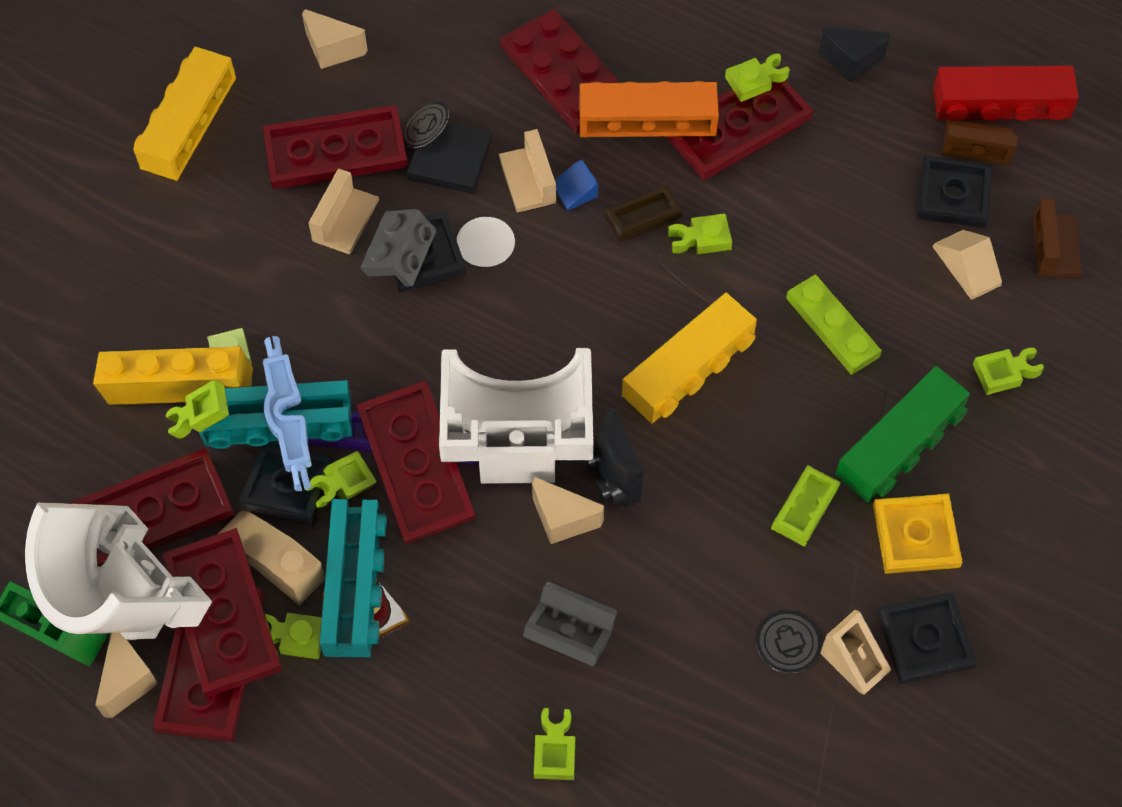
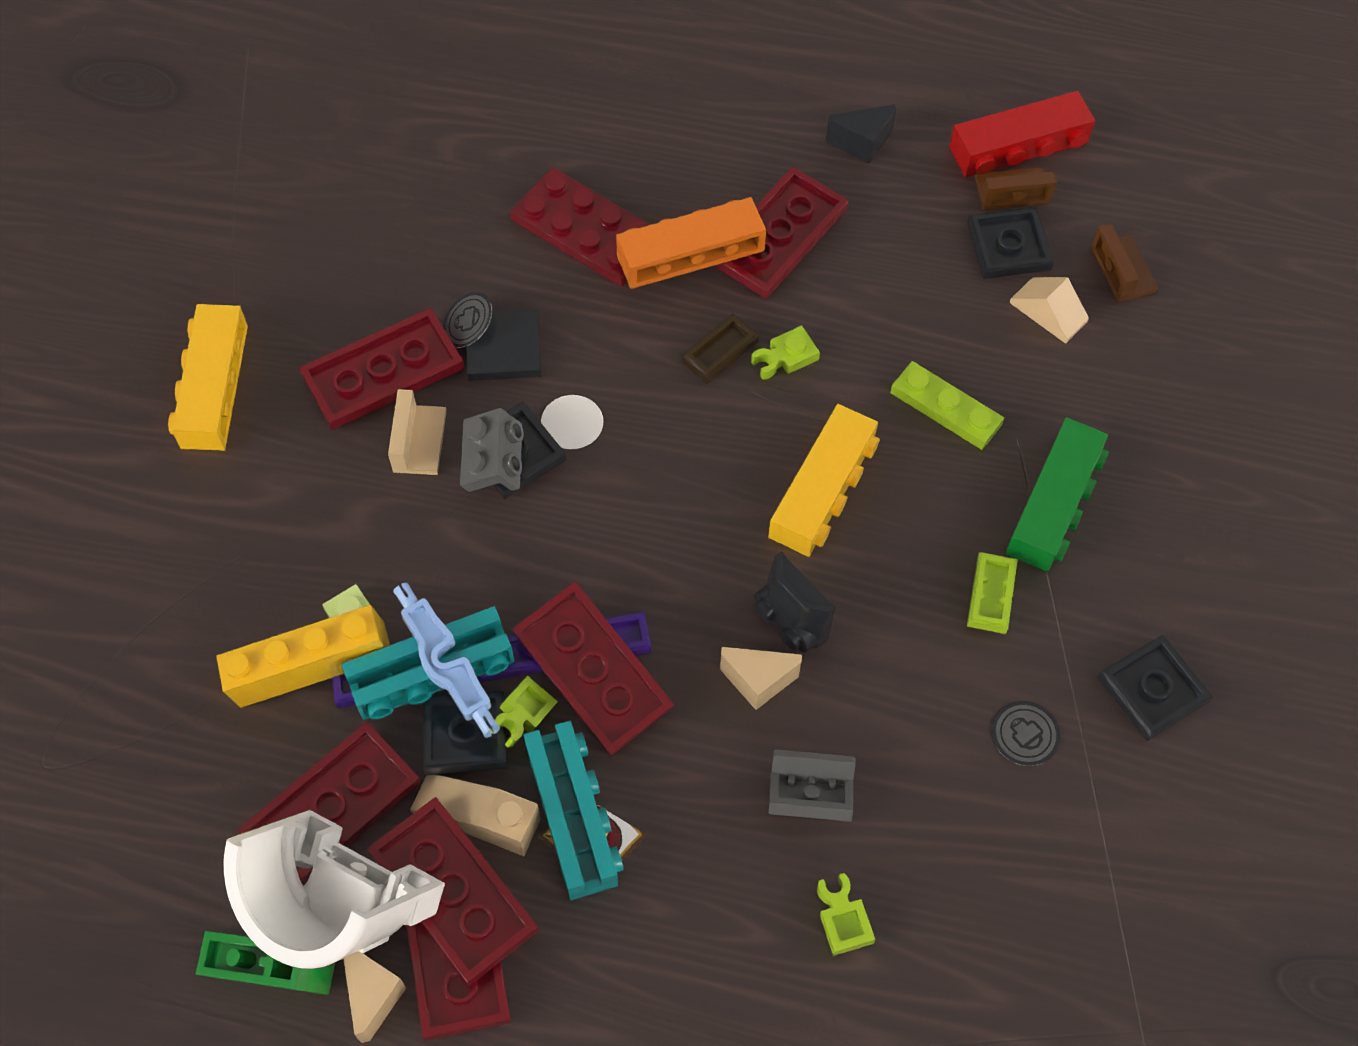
camera: 20 degrees left, 0 degrees up
lime plate [166,379,229,439] -> none
lime plate [265,613,322,659] -> none
tan slope [302,9,368,69] -> none
white piece [439,348,593,484] -> none
tan panel [499,129,556,213] -> none
blue slope [555,160,598,211] -> none
lime plate [725,54,790,102] -> none
tan slope [820,610,891,694] -> none
yellow tile [873,494,963,574] -> none
lime plate [973,348,1044,395] -> none

